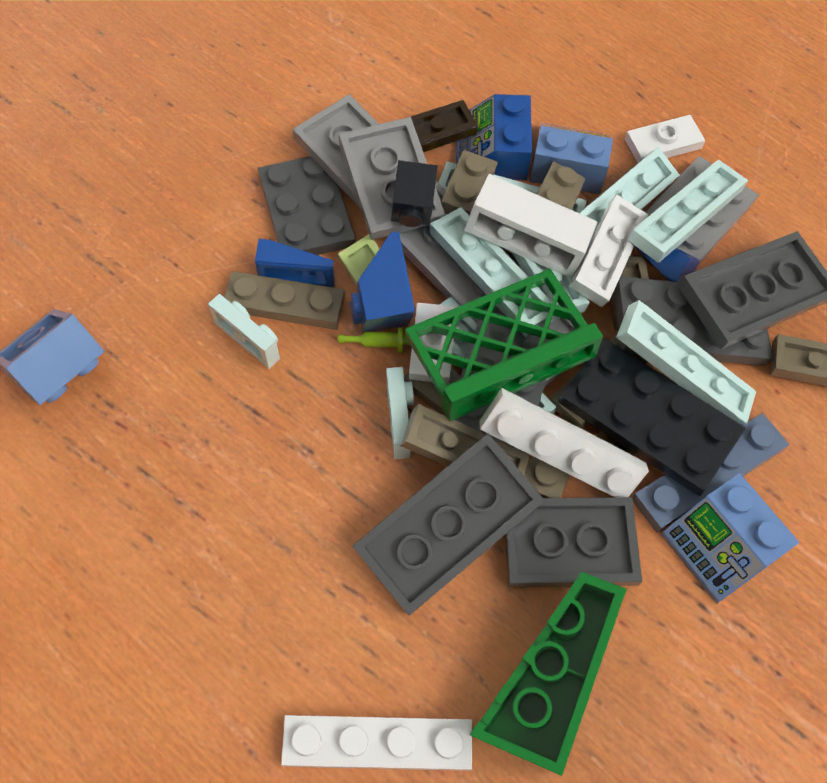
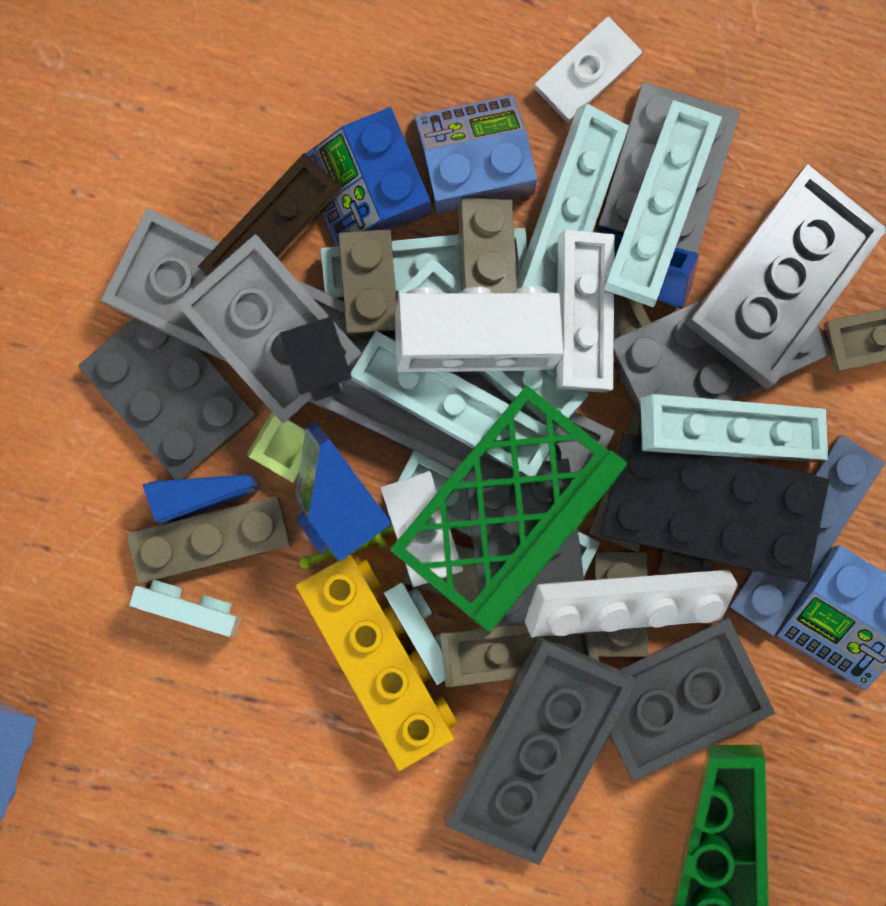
camera: 20 degrees left, 20 degrees up
none -> yellow brick [295,554,458,771]

